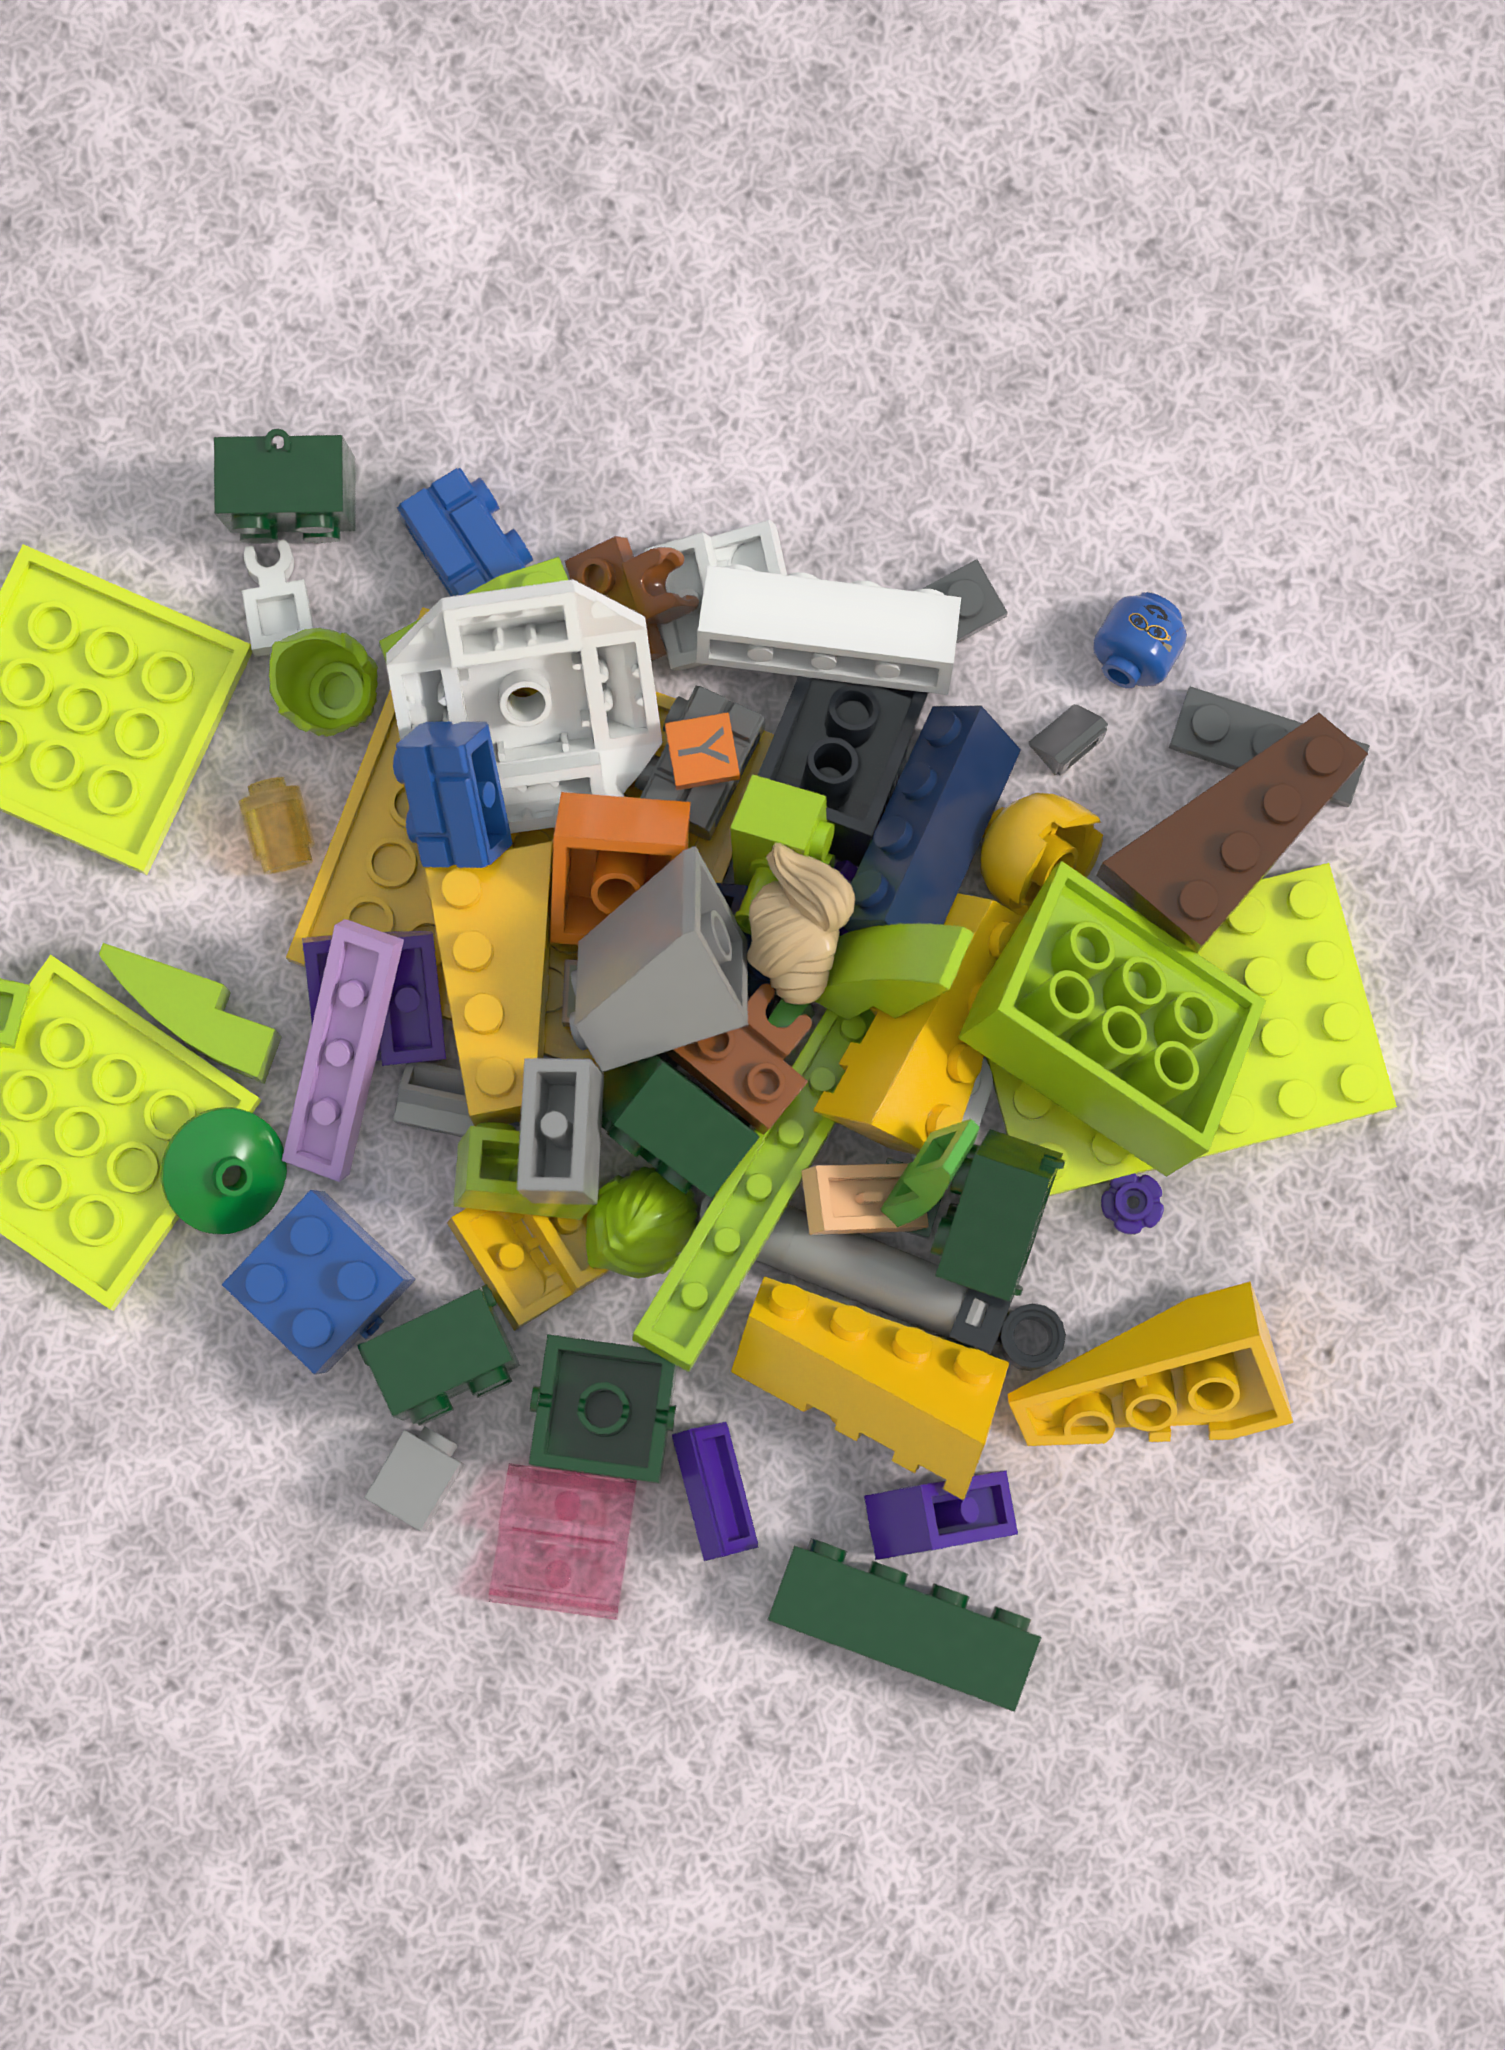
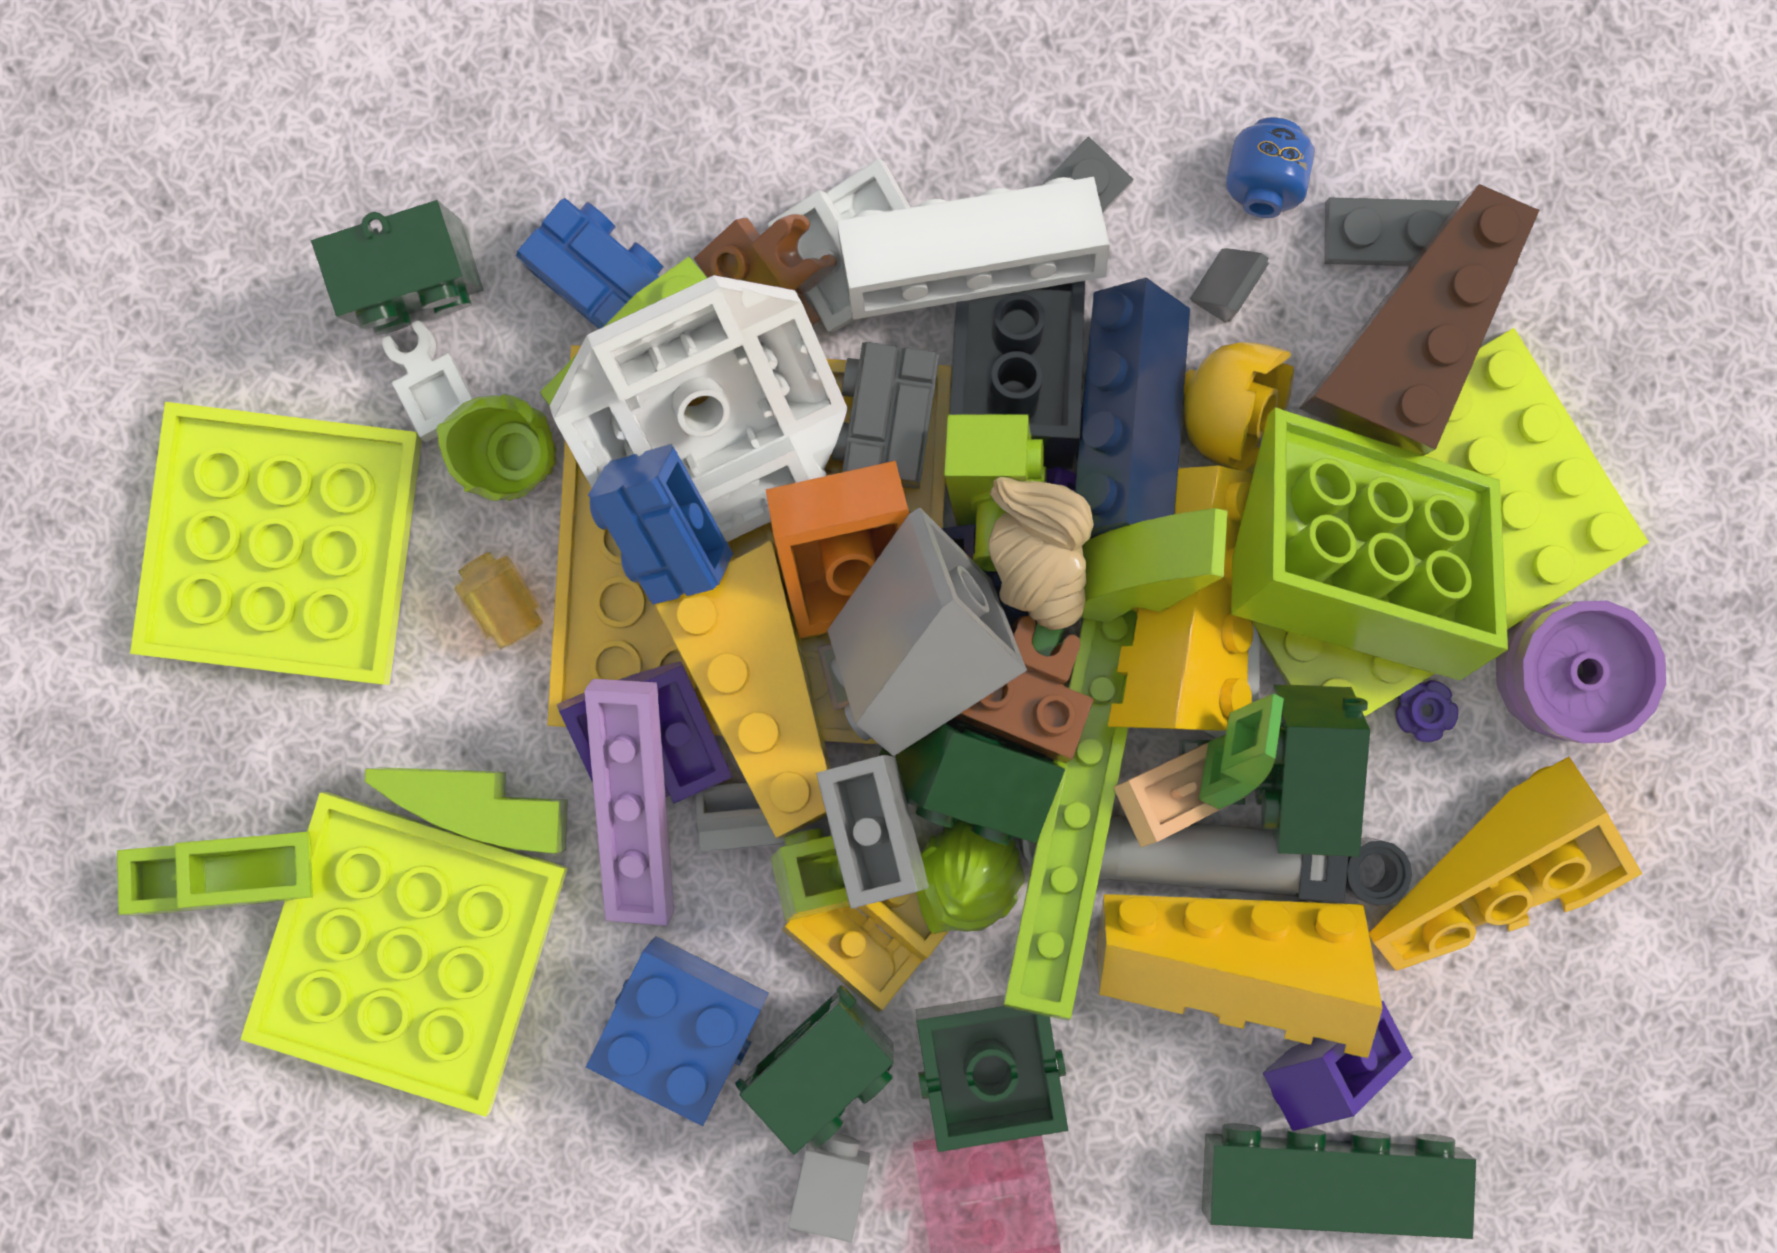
camera: 15 degrees left, 5 degrees up
green dish [161,1107,287,1235] -> none
orange tile [665,712,740,791] -> none
dark purple tile [671,1422,758,1561] -> none
none -> medium lavender wheel [1496,600,1666,743]

